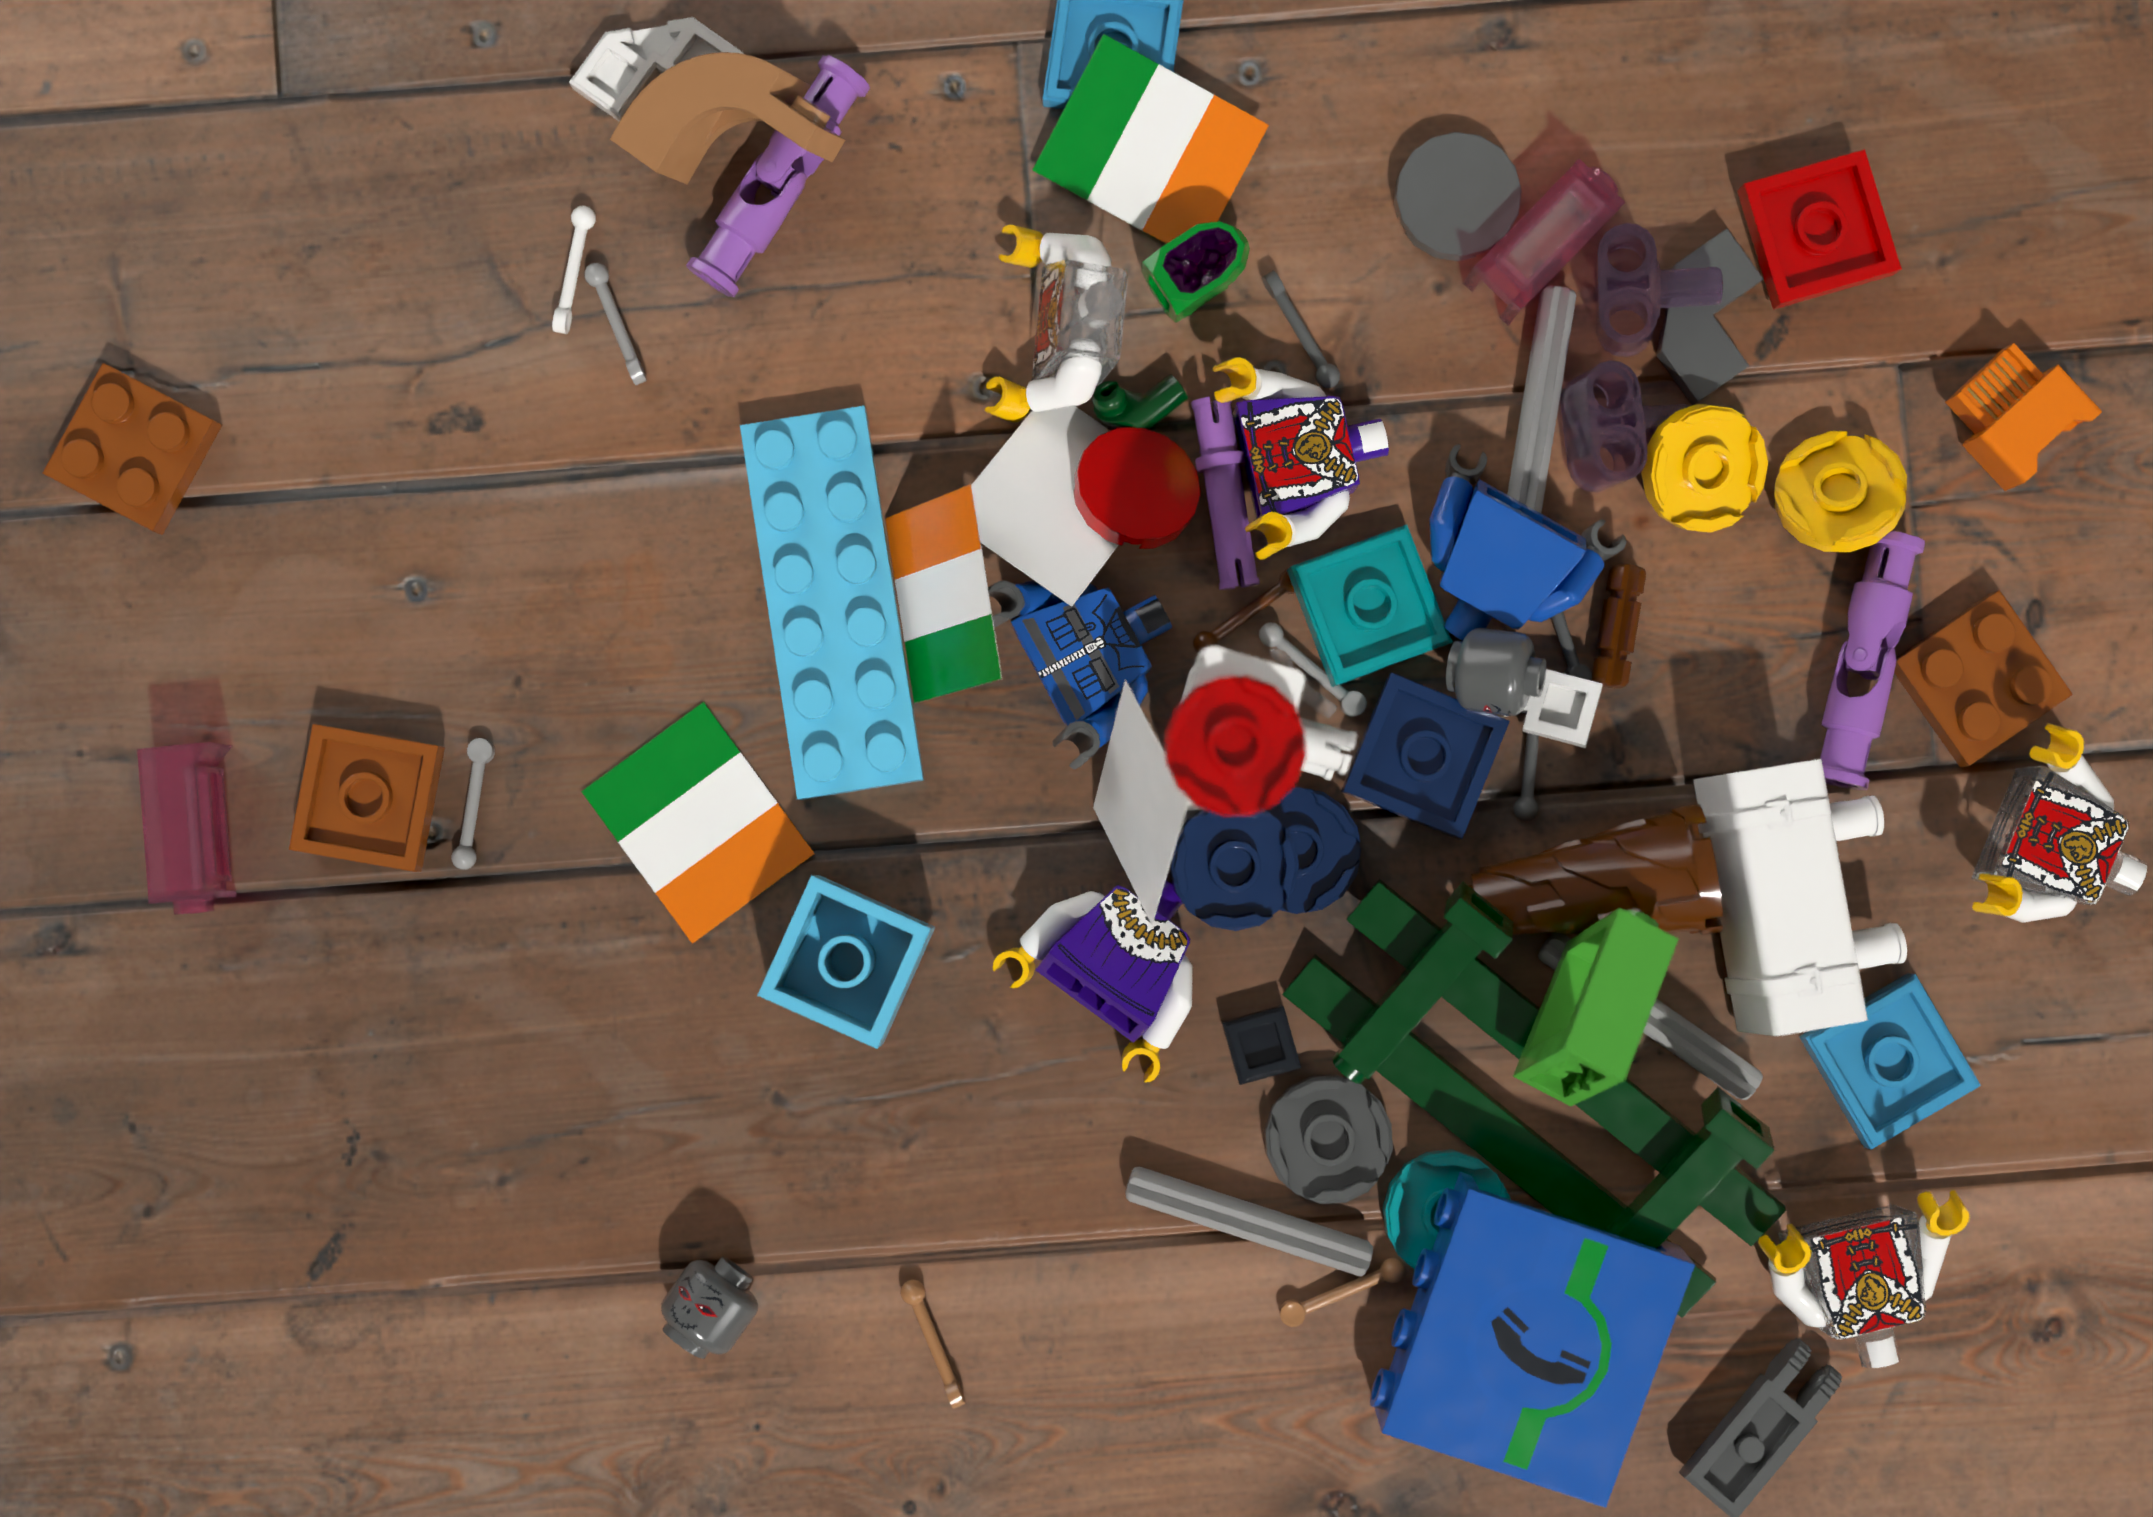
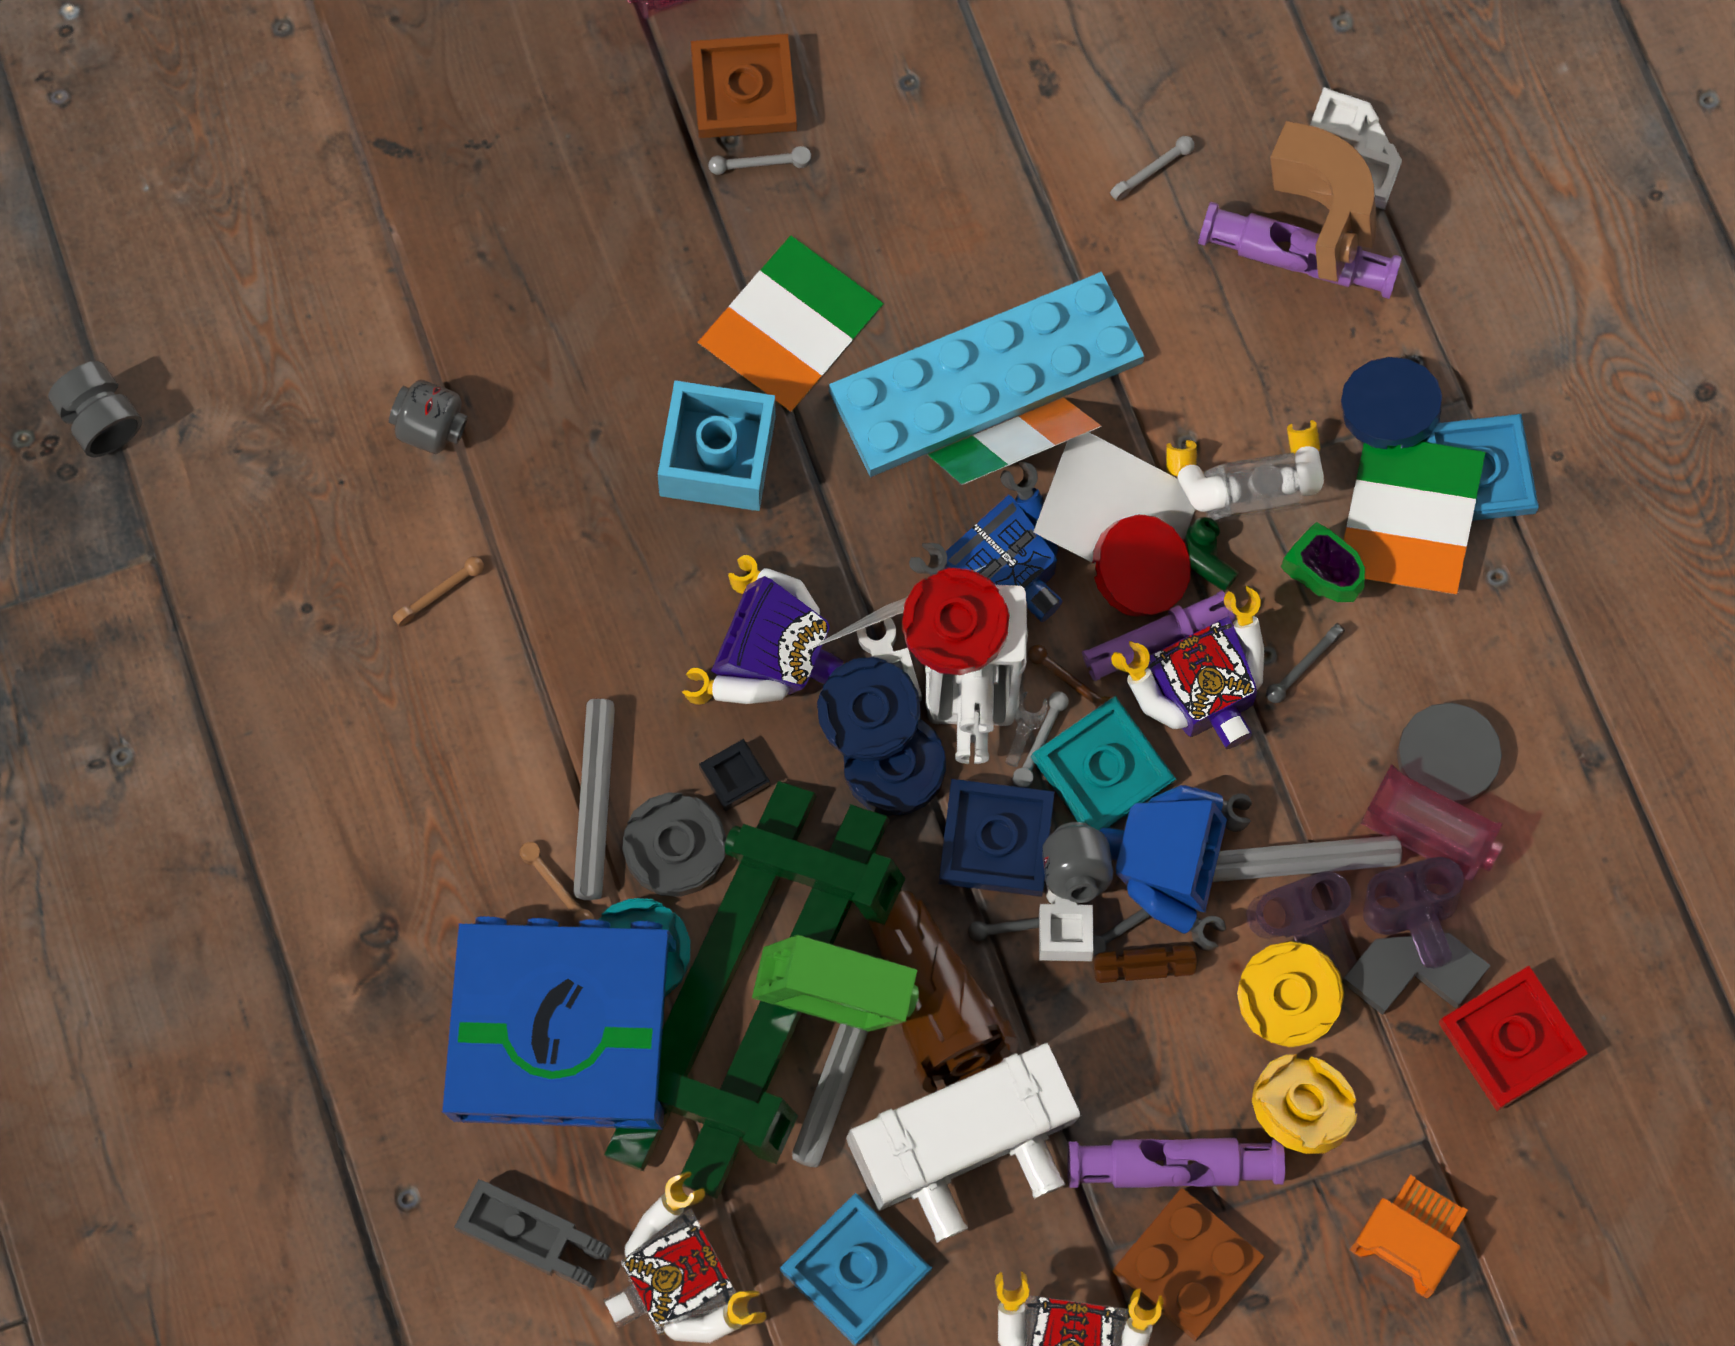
camera: 70 degrees right, 15 degrees down
white hinge [552,206,596,334] -> none
none -> dark blue tile [1341,357,1442,449]

